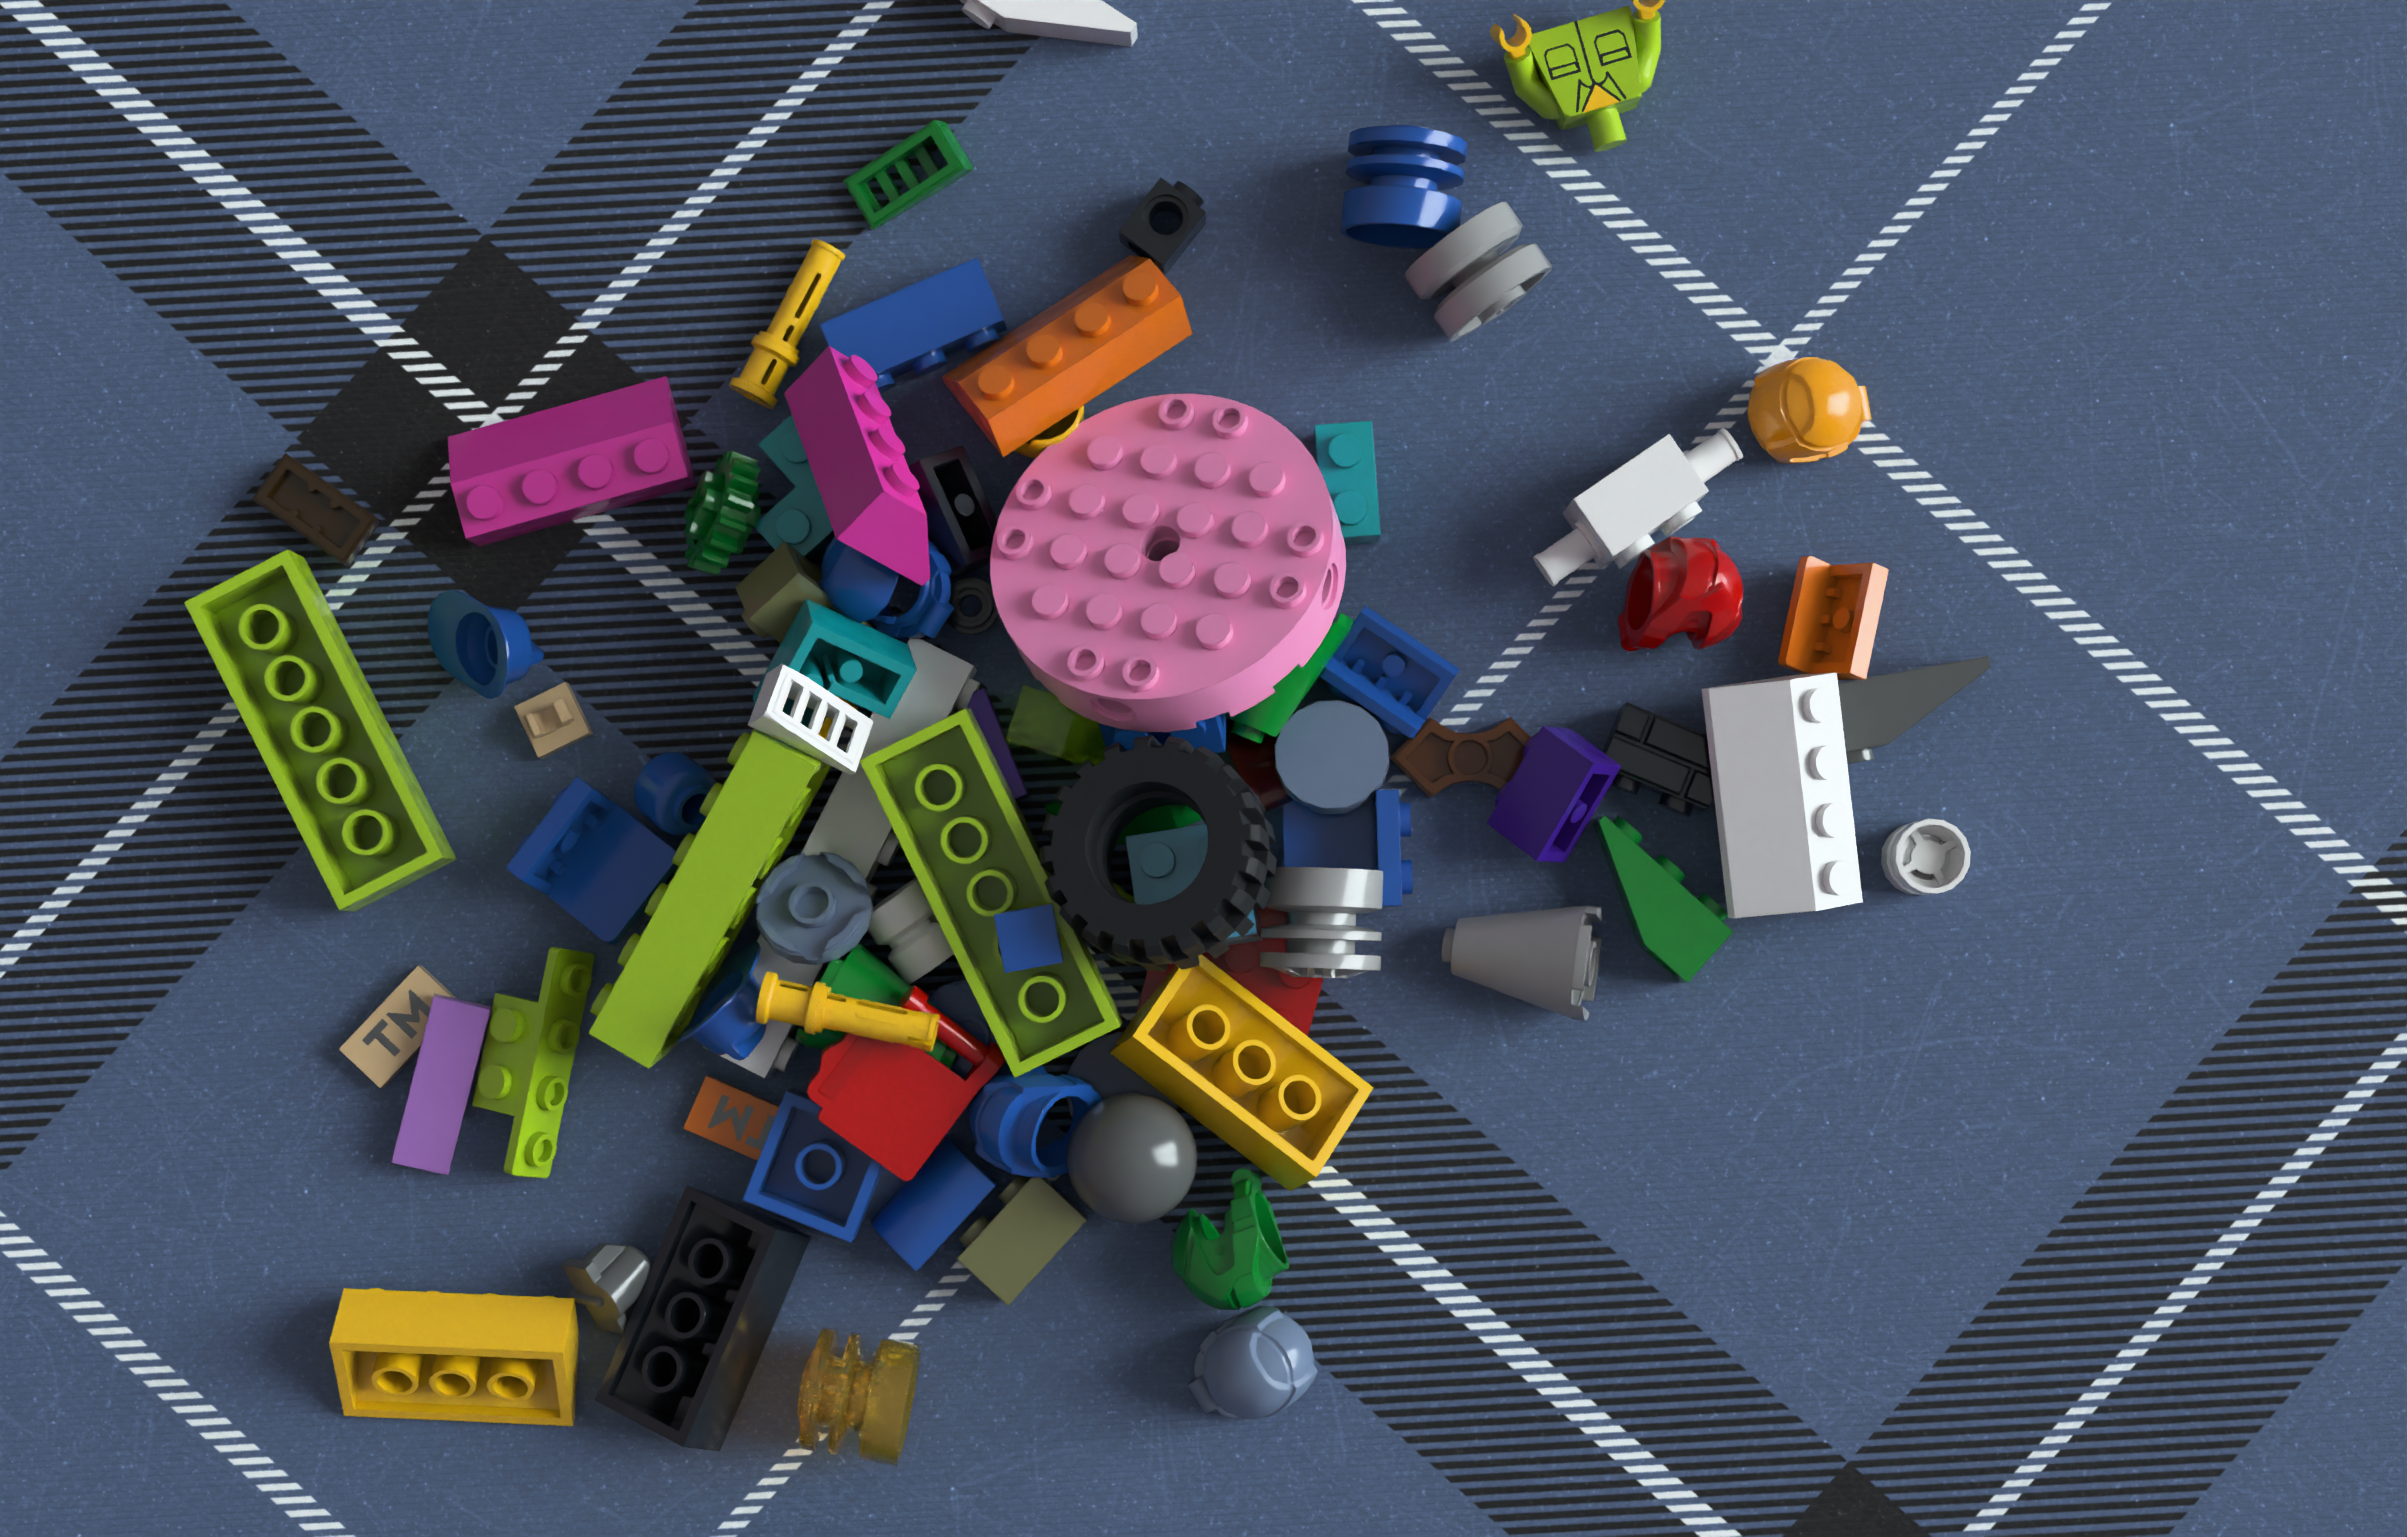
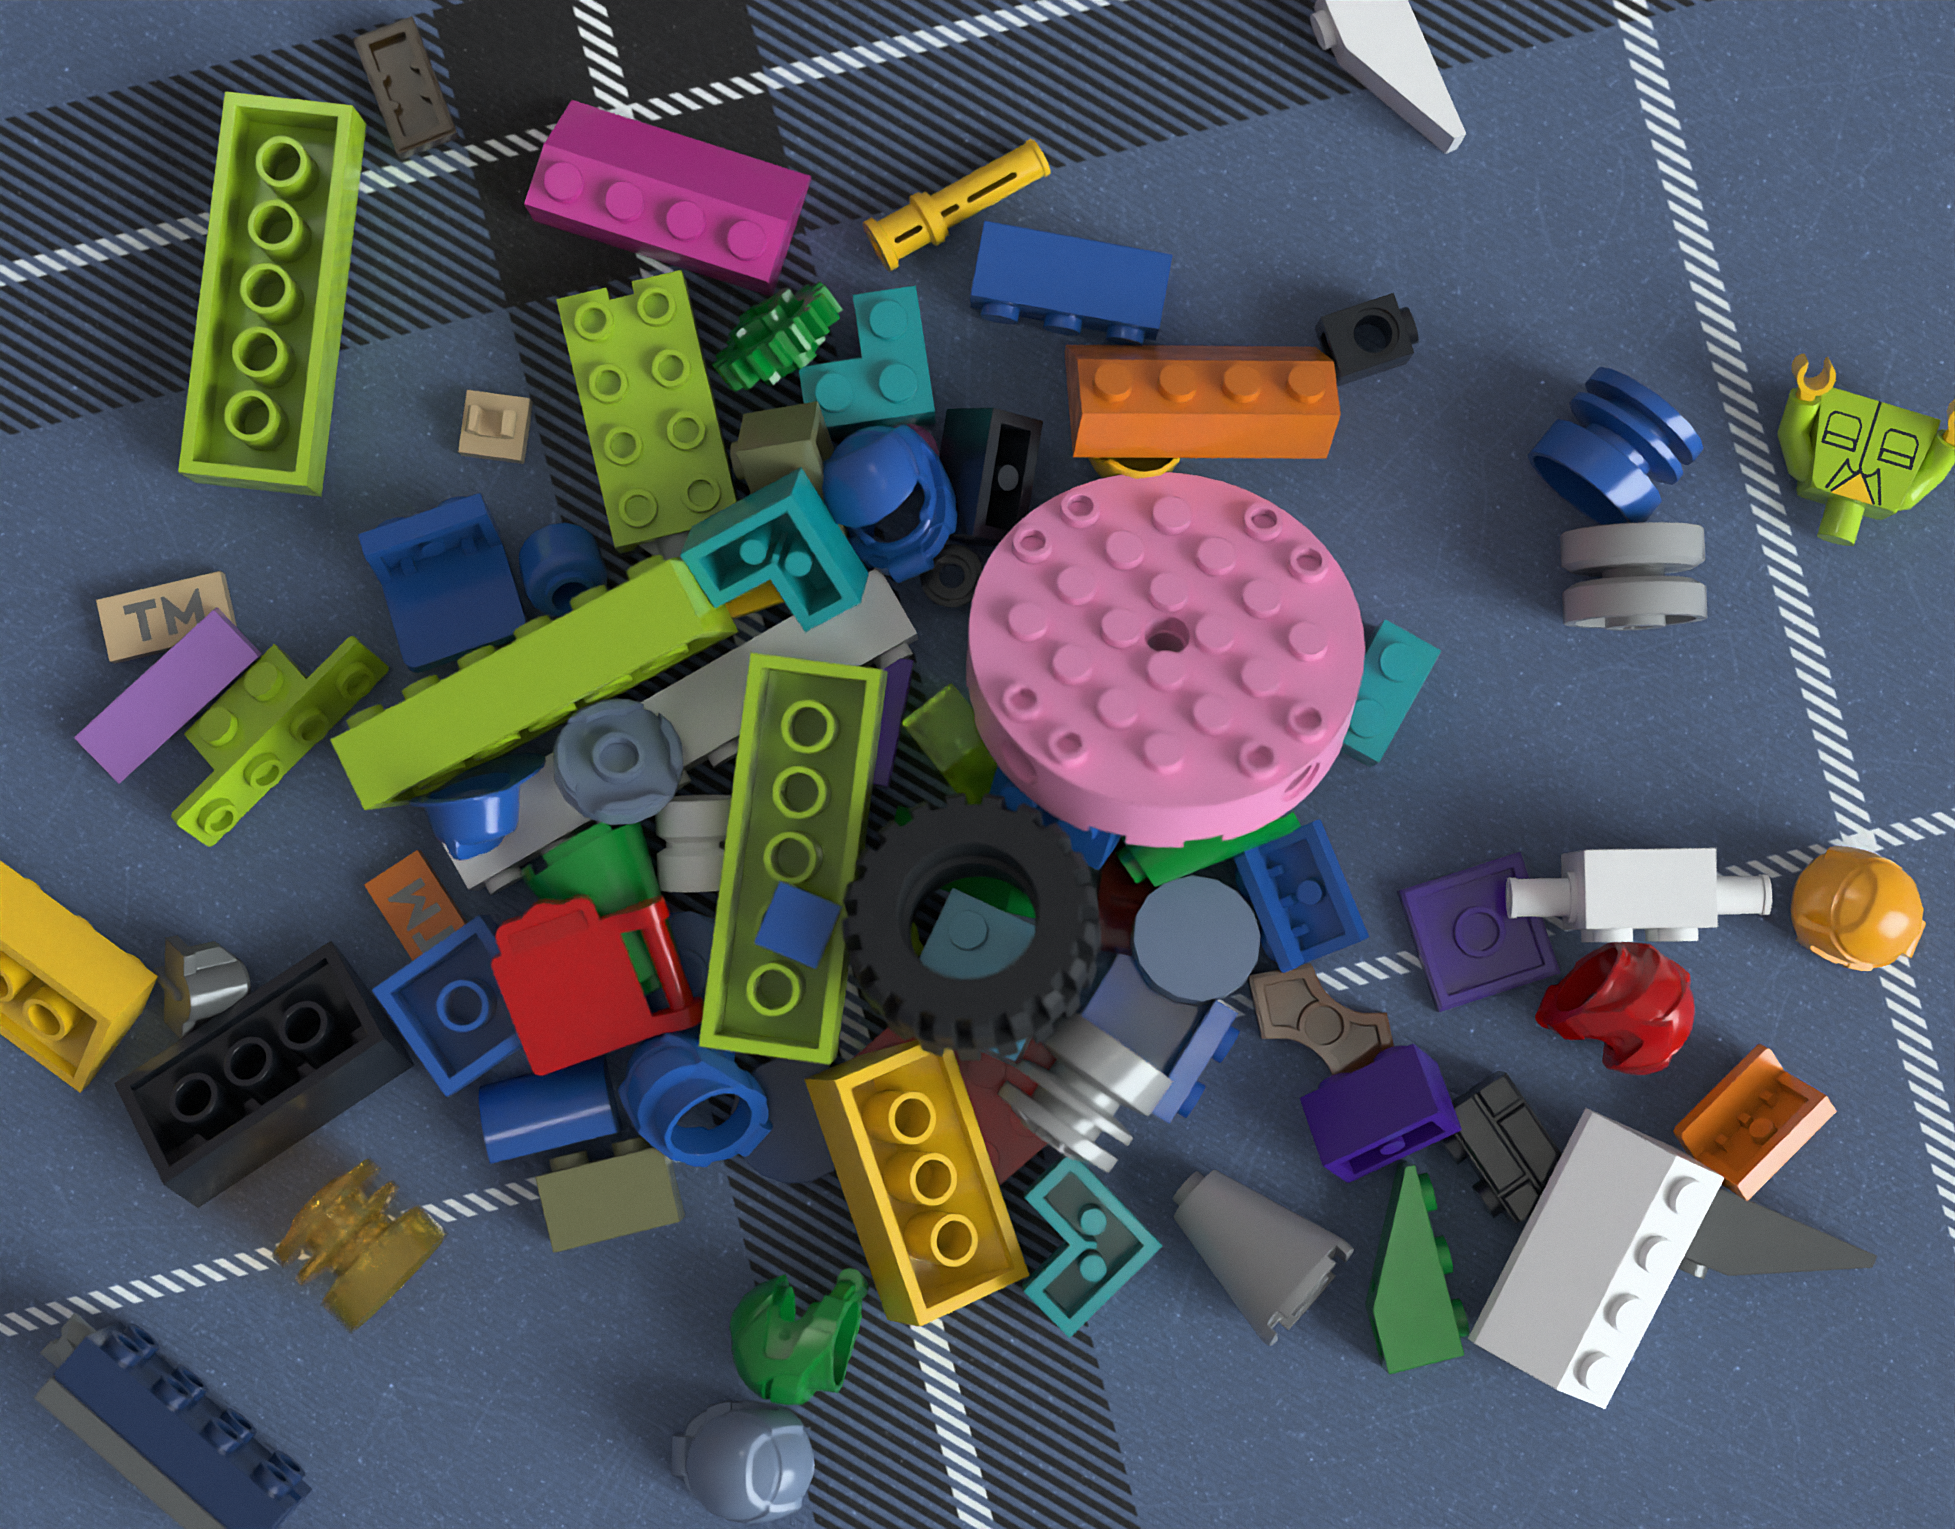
camera: 30 degrees right, 0 degrees up
blue piece [428,589,544,699] -> none
white slope [748,664,874,775] -> none
yellow pin [756,971,940,1052] -> none
dark pink slope [784,346,930,586] -> none
green slope [843,120,974,230] -> none
dark grey piece [1067,1093,1197,1224] -> none
white wheel [1881,819,1971,895] -> none
none -> lime piece [556,270,739,561]
none -> teal brick [1022,1153,1162,1338]
none -> dark purple tile [1397,851,1561,1012]

